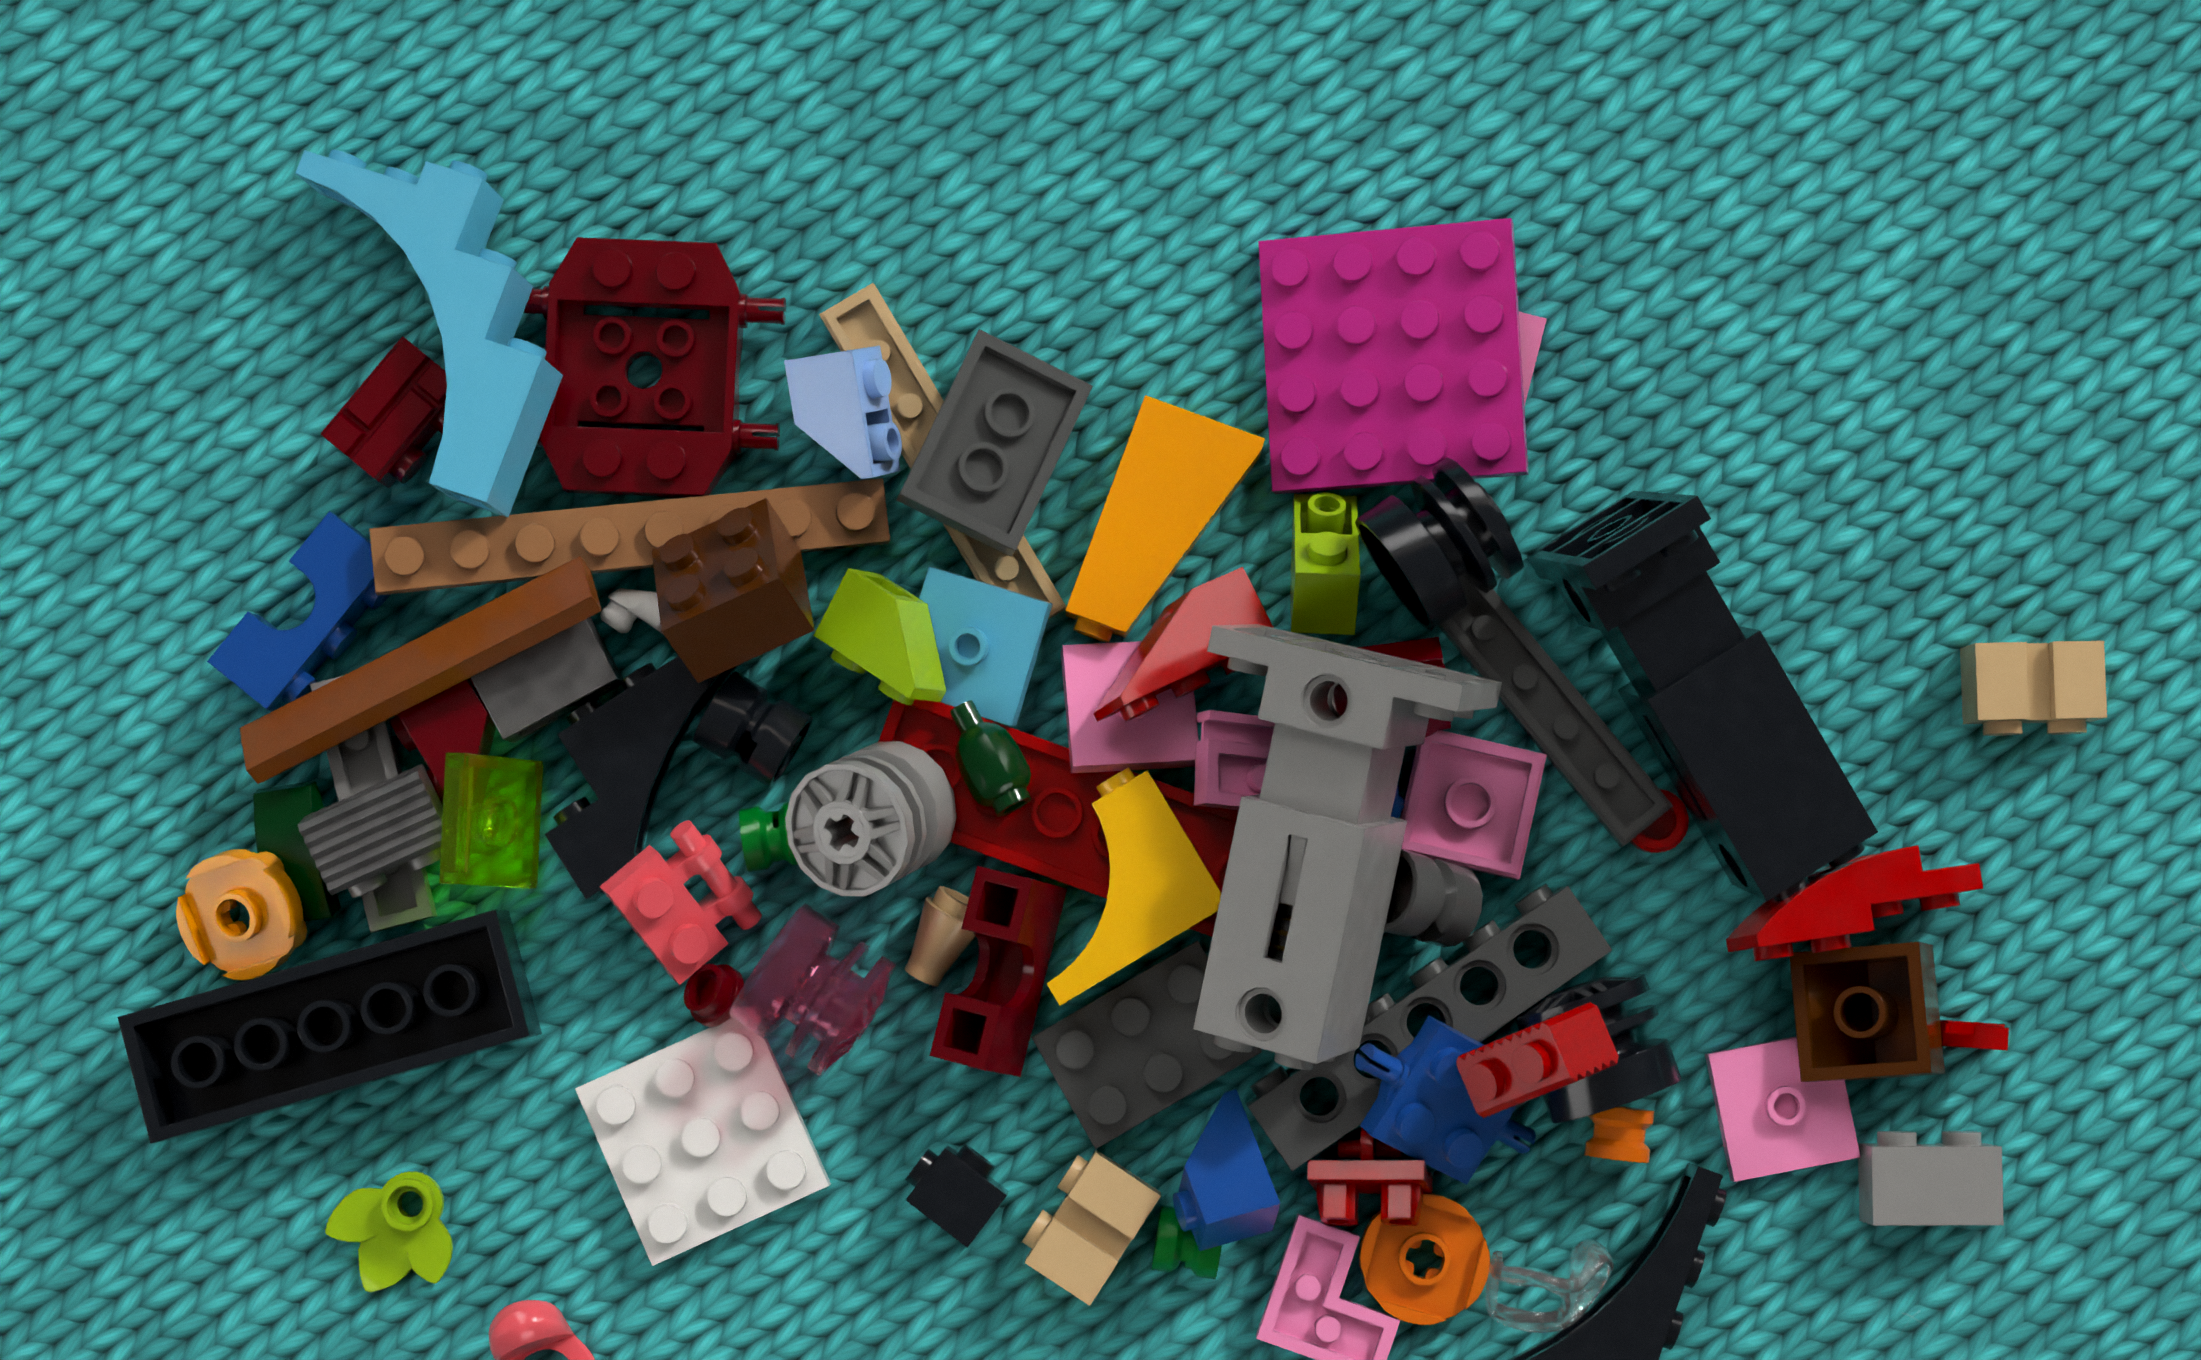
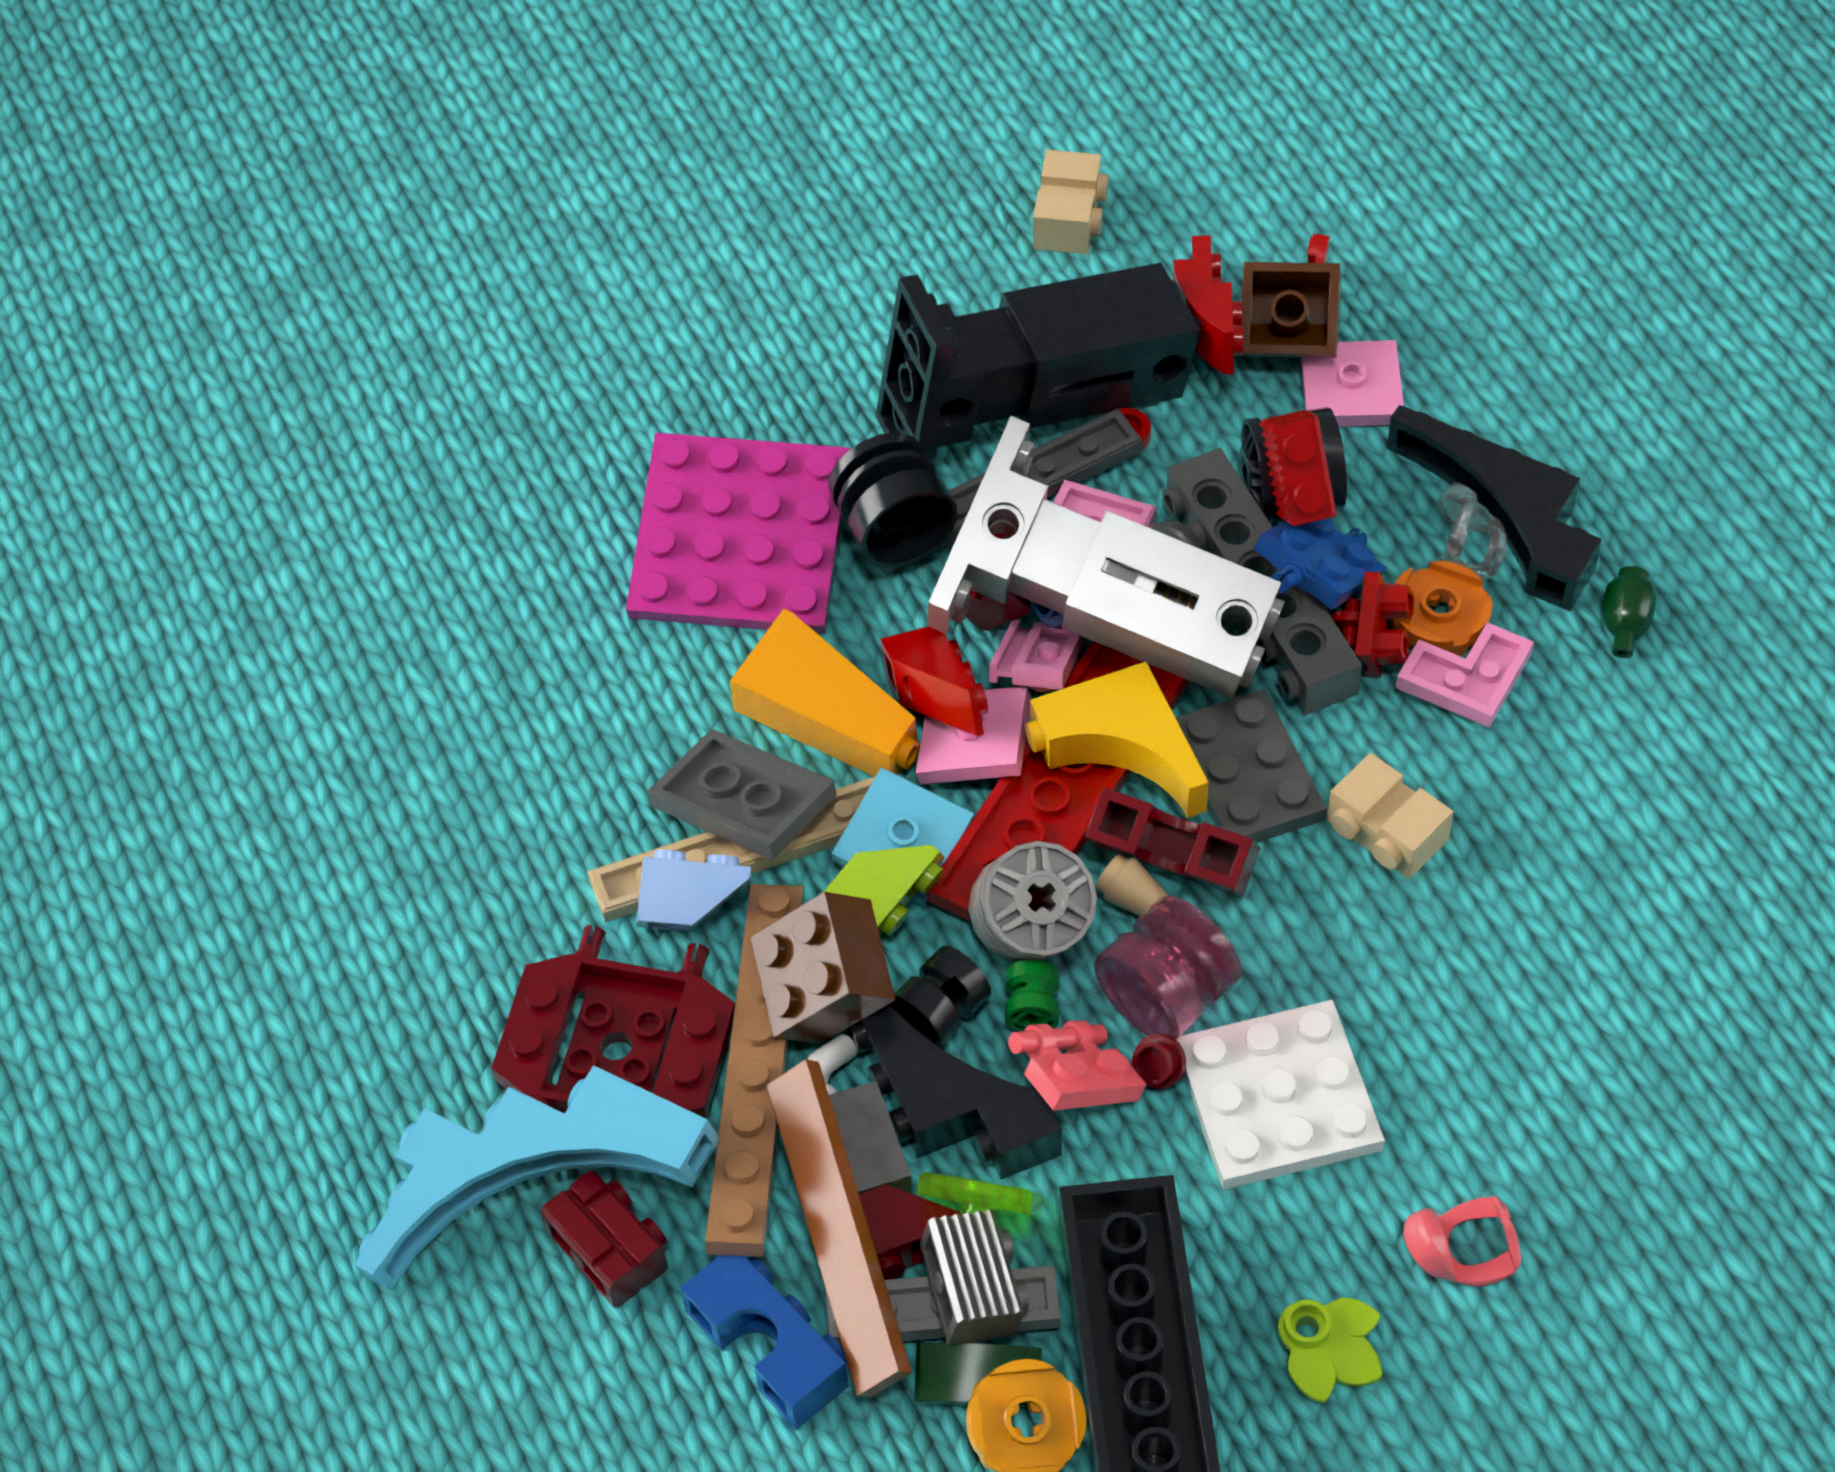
camera: 80 degrees left, 30 degrees down
black brick [905,1144,1009,1248] -> none
dark green plant [950,700,1032,817] -> none
green wheel [1151,1205,1222,1280] -> none
blue slope [1173,1089,1280,1251] -> none
lime slope [1290,492,1360,635] -> none
orange wheel [1584,1106,1654,1163] -> none
light grey brick [1858,1131,2004,1226] -> none

